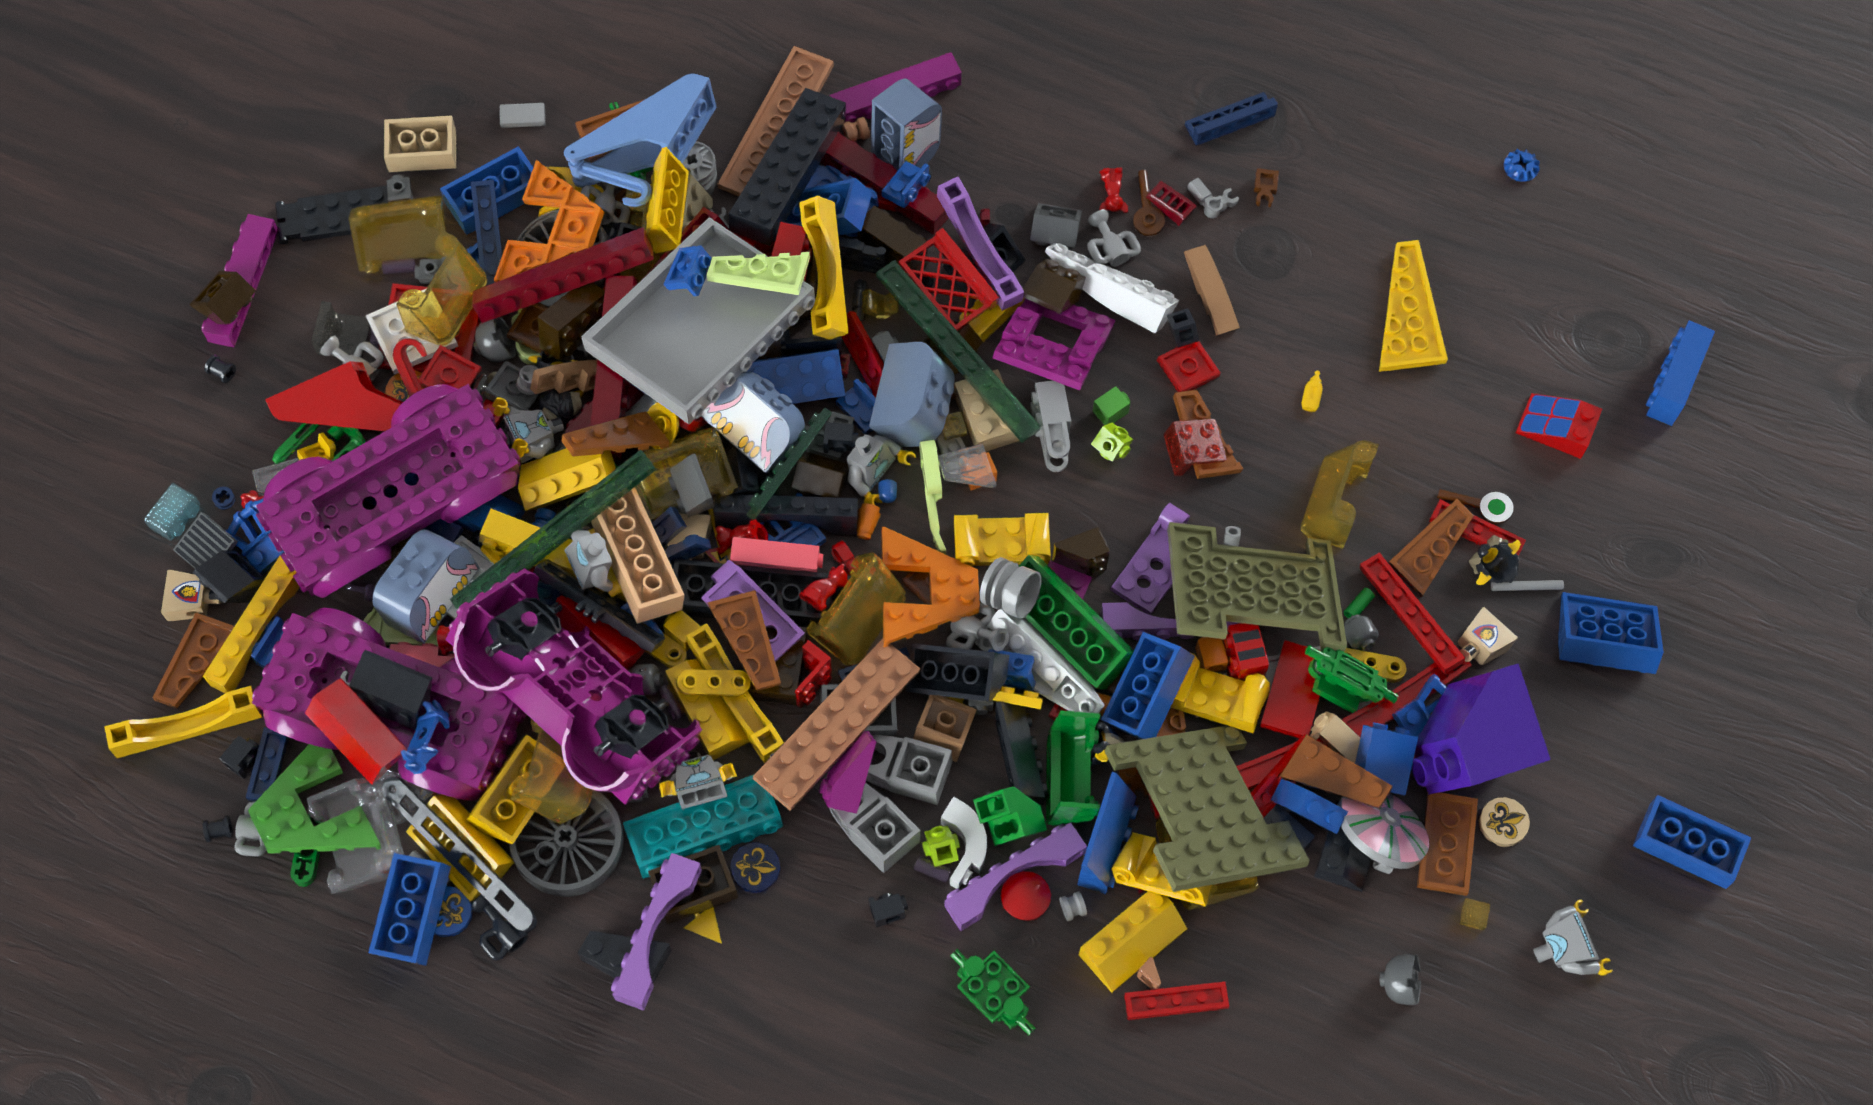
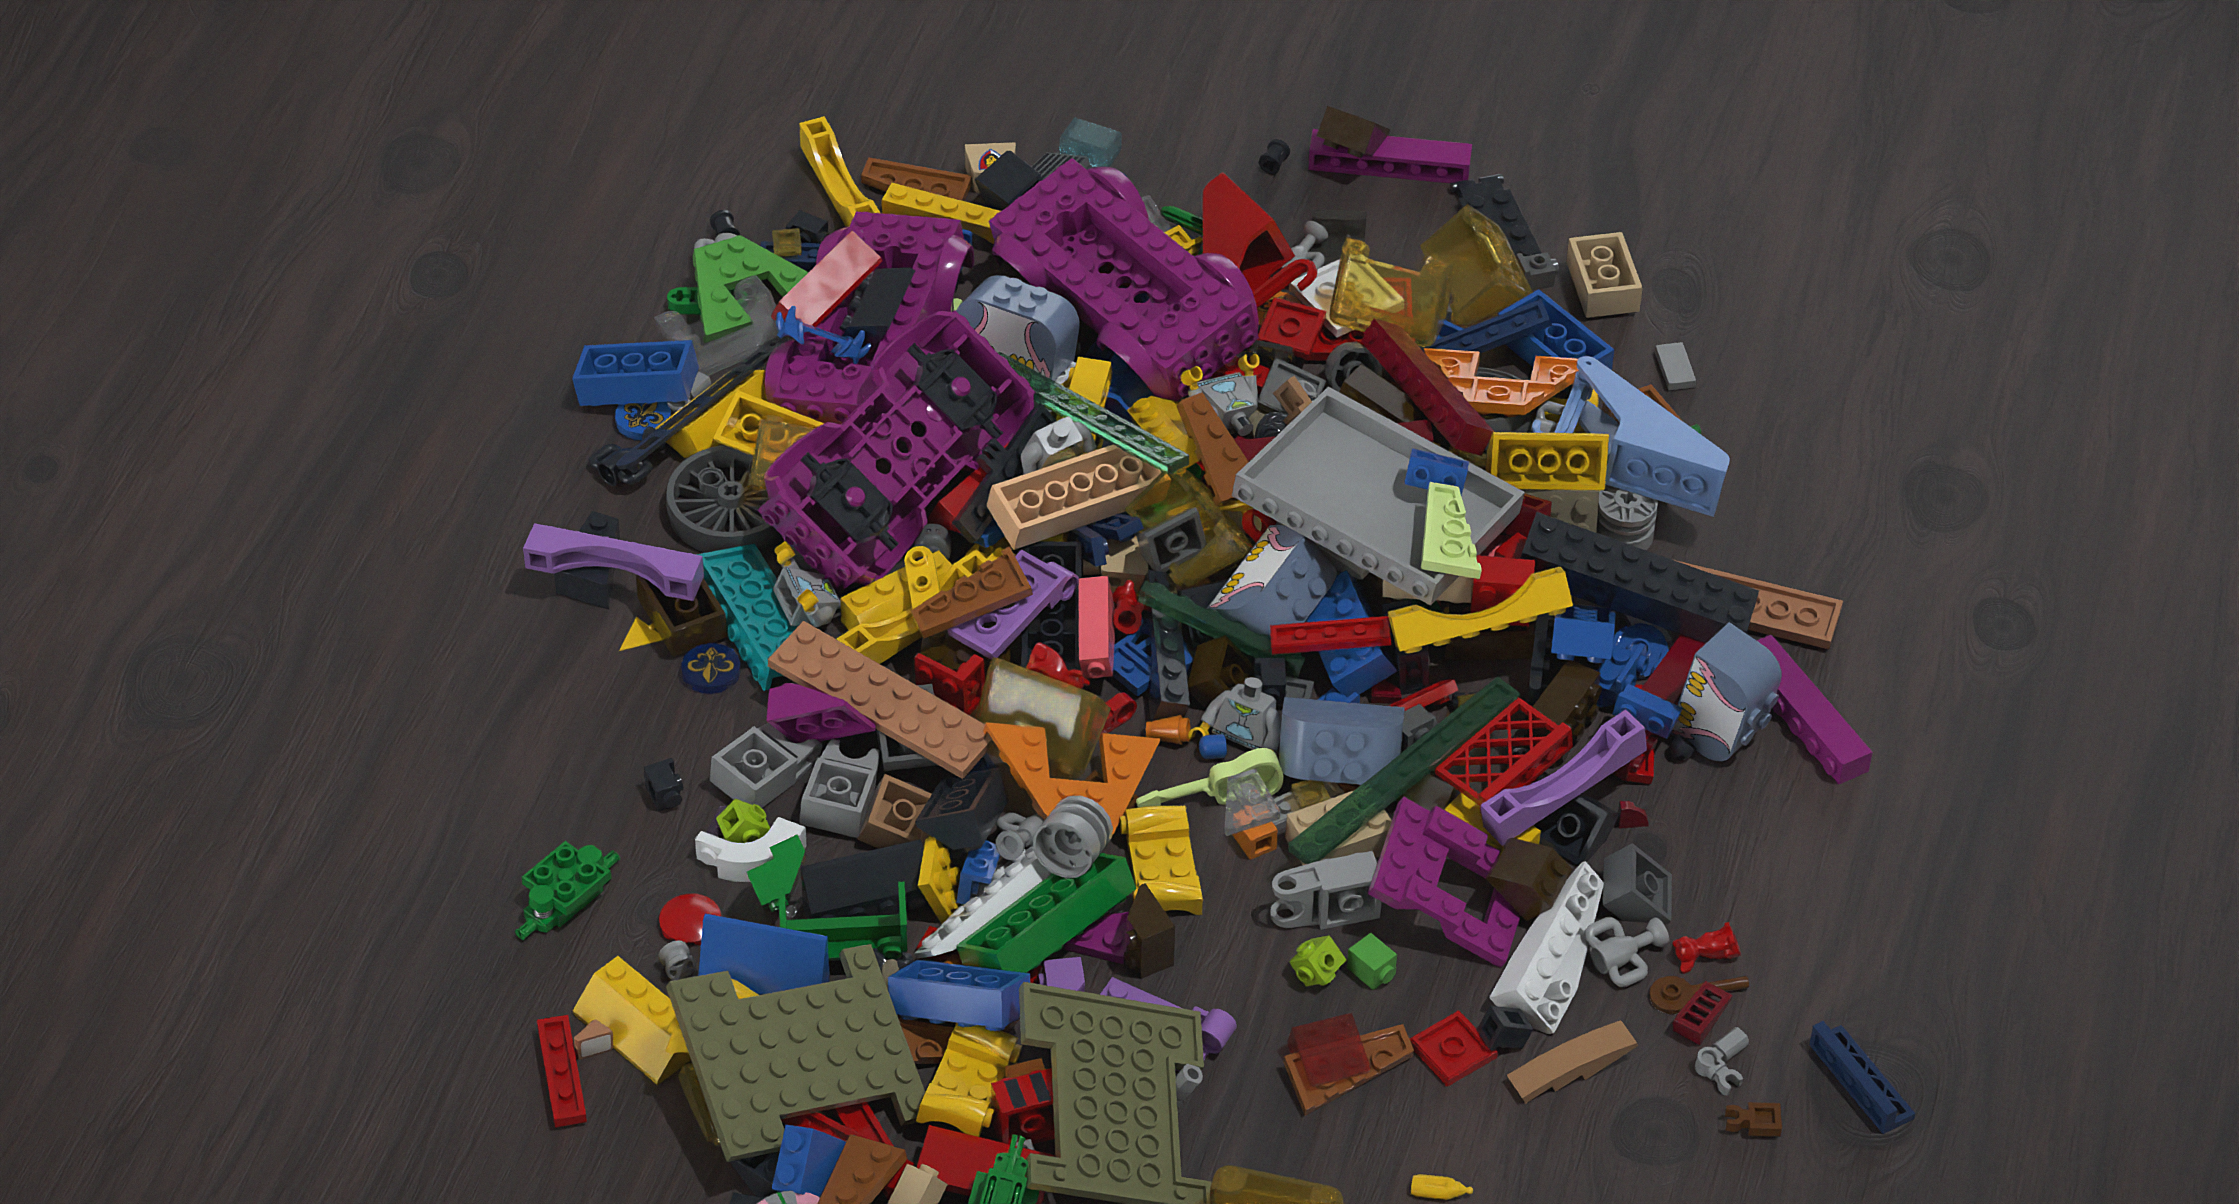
camera: 85 degrees right, 20 degrees down
medium lavender arch [945,822,1087,931] -> none
none -> clear yellow plate [772,228,802,256]
none -> red tile [1270,616,1391,654]

